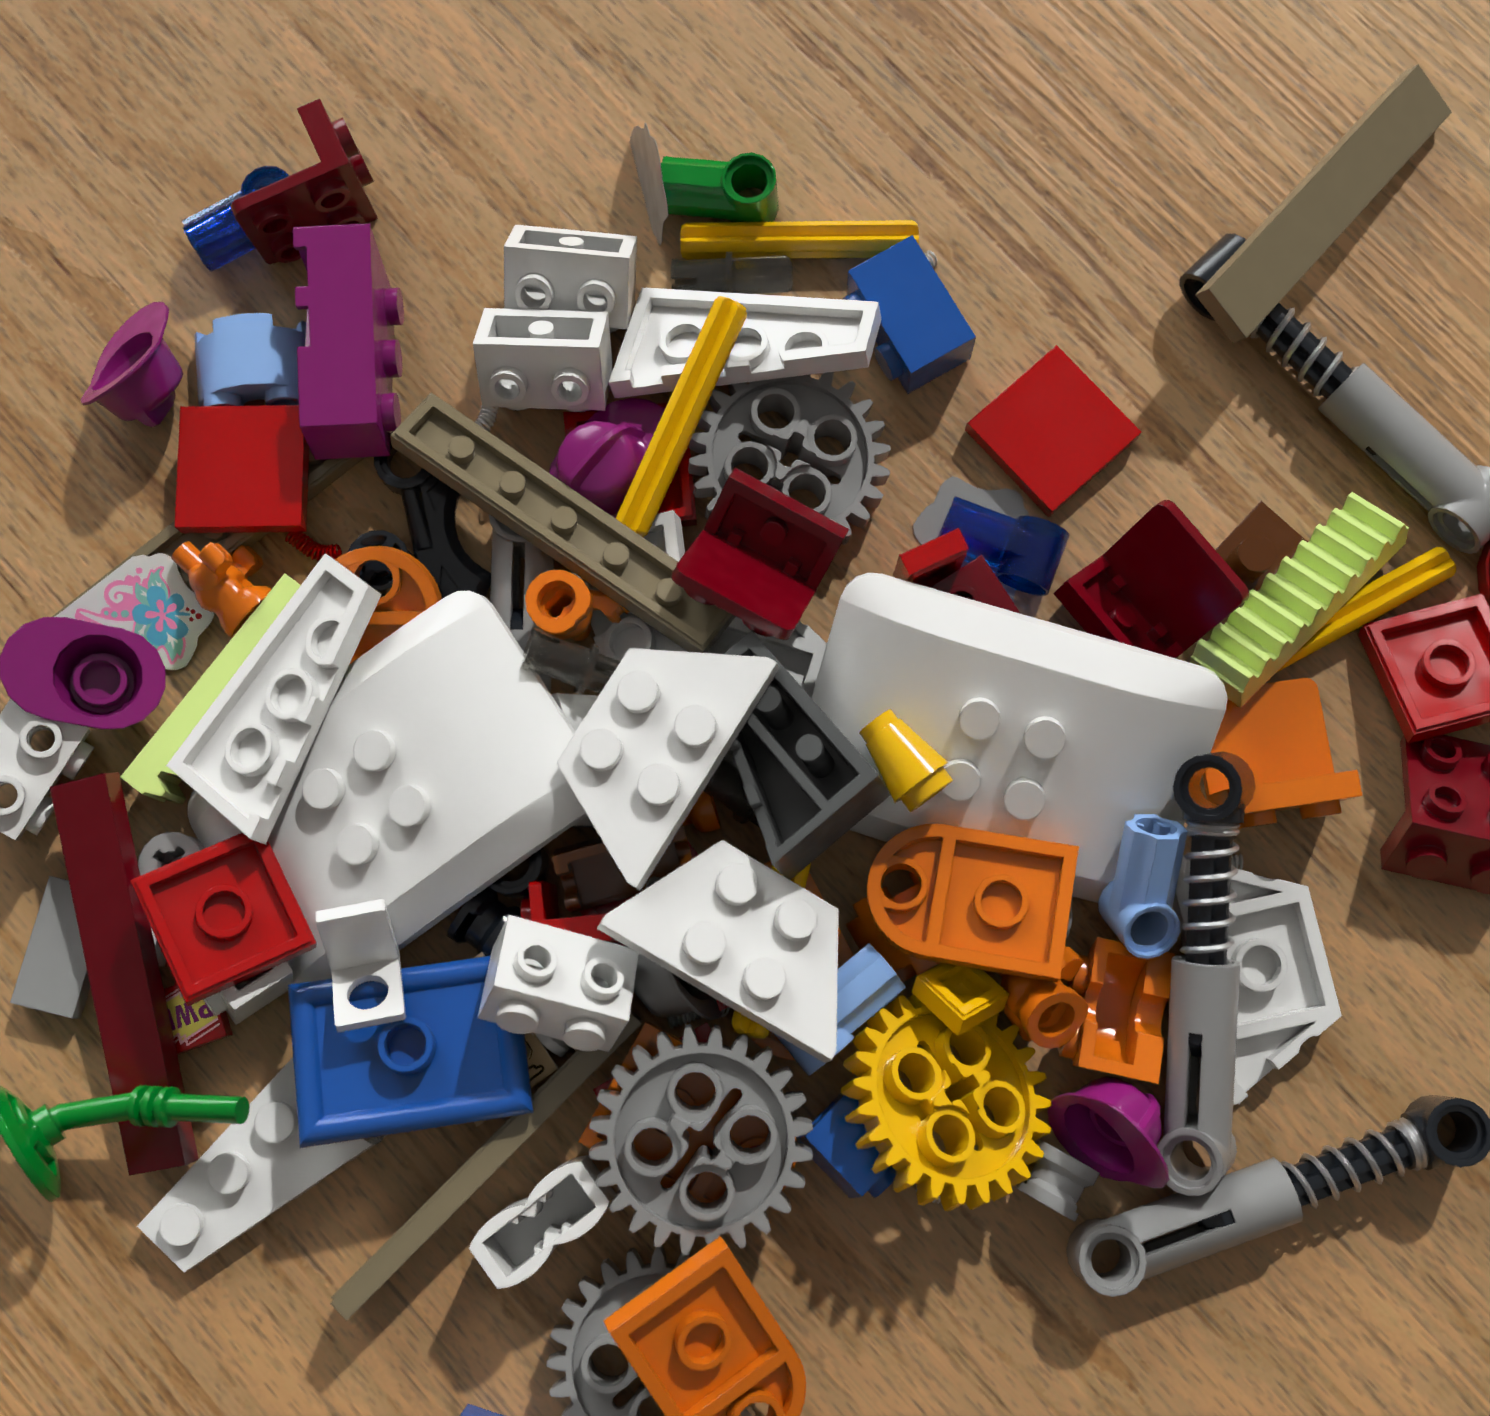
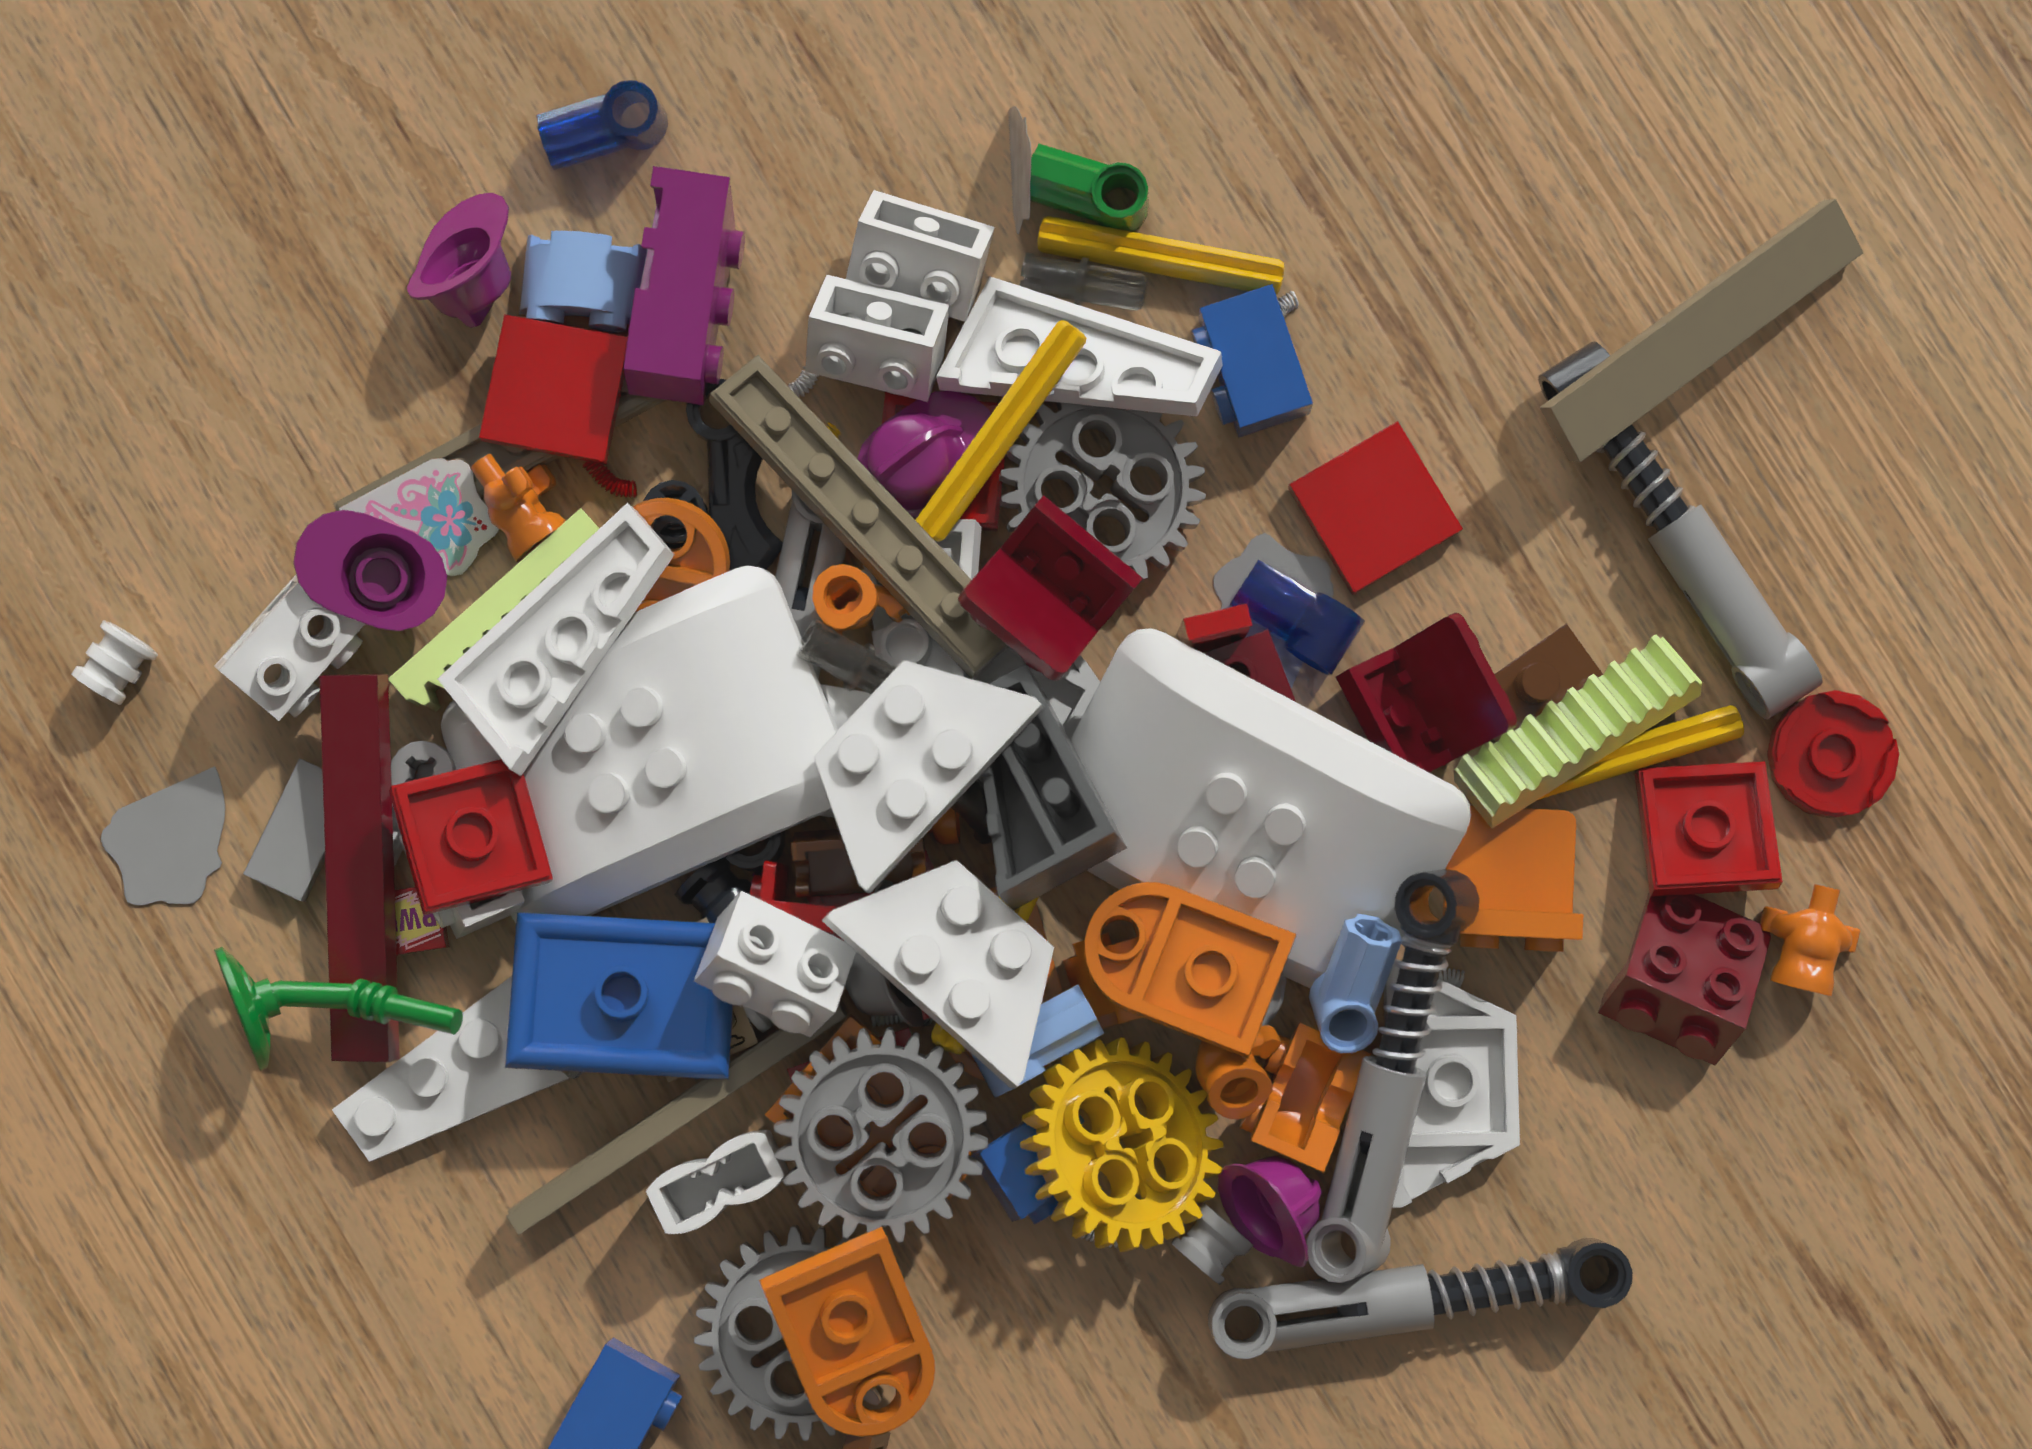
camera: 10 degrees right, 5 degrees up
dark red bracket [231,98,378,264] -> none
white bracket [315,899,406,1032] -> none
yellow cone [859,709,953,813] -> none
yellow tile [911,963,1009,1036] -> none

